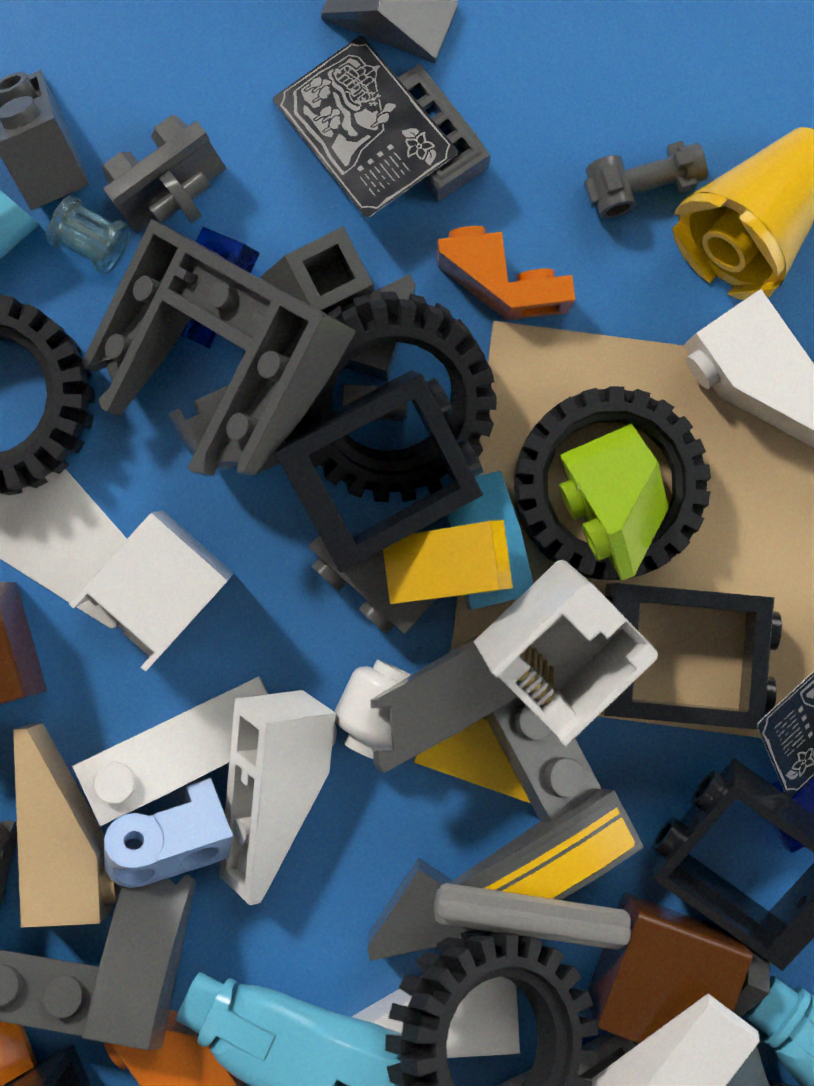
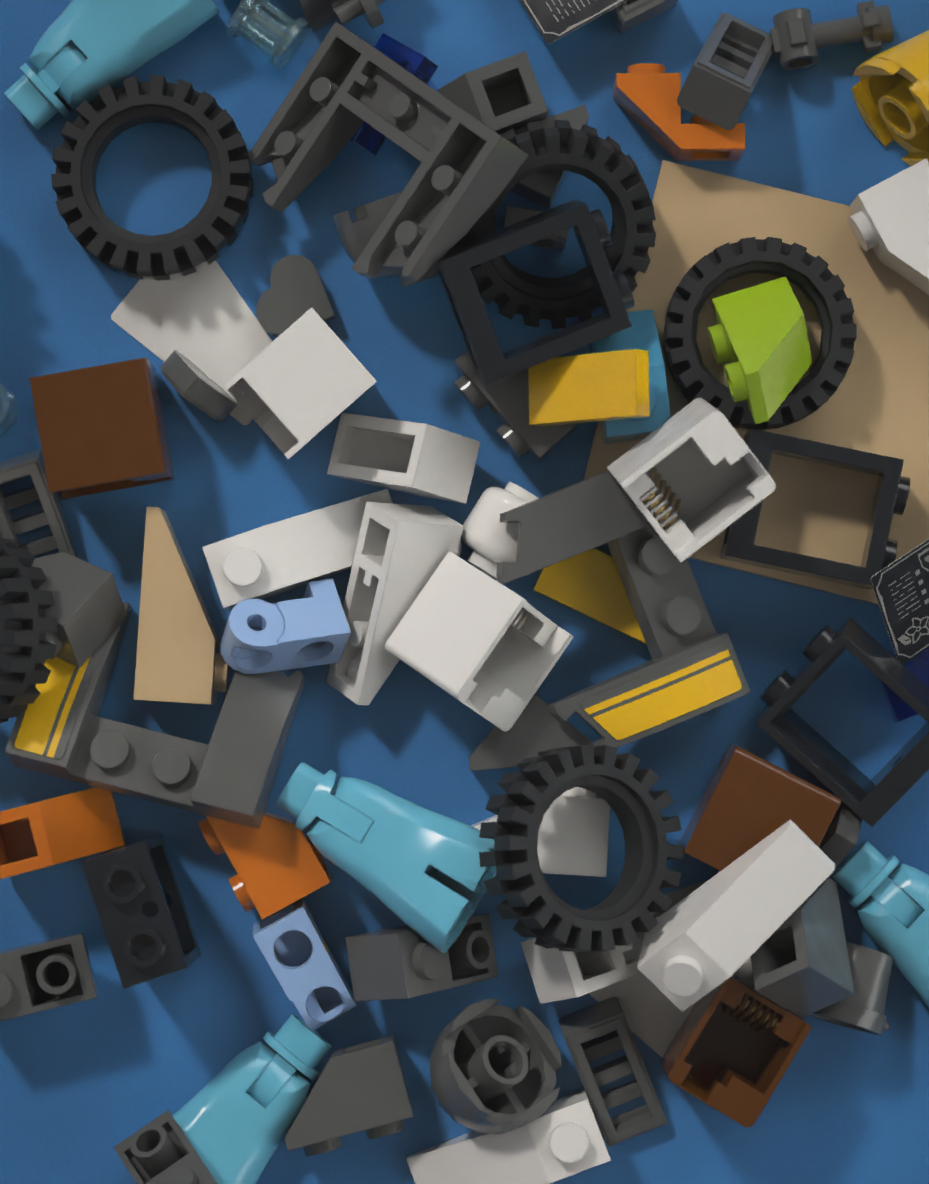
camera: 10 degrees right, 0 degrees up
light grey axle [434,883,631,950] -> none
none -> dark grey tile [160,350,237,422]
none -> dark grey tile [256,255,335,337]
none -> white slope [327,413,481,504]
none -> white piece [385,551,574,732]
none -> dark grey slope [677,12,774,130]

